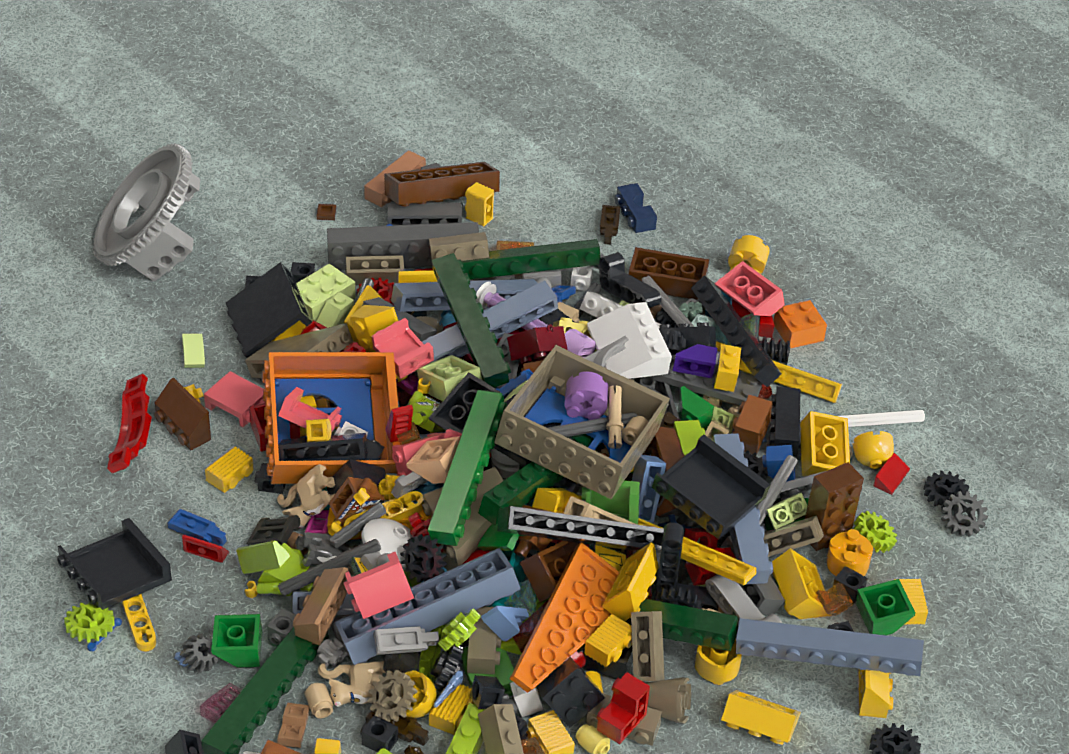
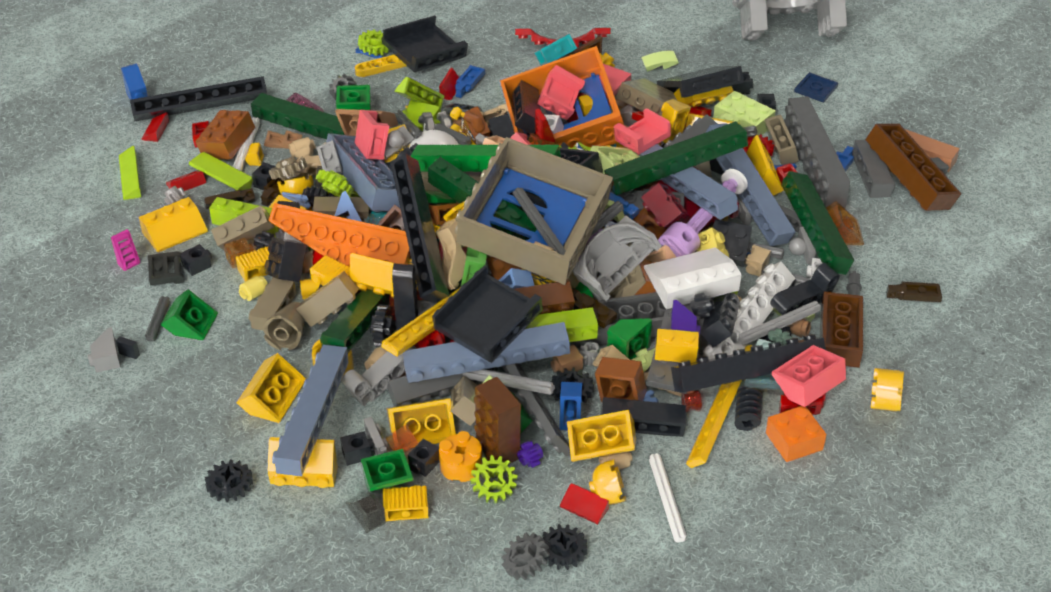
camera: 90 degrees right, 0 degrees up
yellow brick [306,419,331,442] -> none
reddish brown tile [316,204,337,221] -> none
dark tan brick [429,232,489,261] -> none
yellow brick [465,182,494,226] -> none
blue hinge [551,285,576,302] -> none
medium lavender brick [565,372,609,420] -> none
red brick [596,672,650,745] -> none
tan pin [607,385,624,449] -> none
dark blue arch [614,183,657,233] -> none
none -> clear smoke slope [346,493,386,533]
none -> light grey hinge [364,417,390,455]
none -> teal panel [534,34,577,66]
none -> dark blue tile [794,72,838,103]

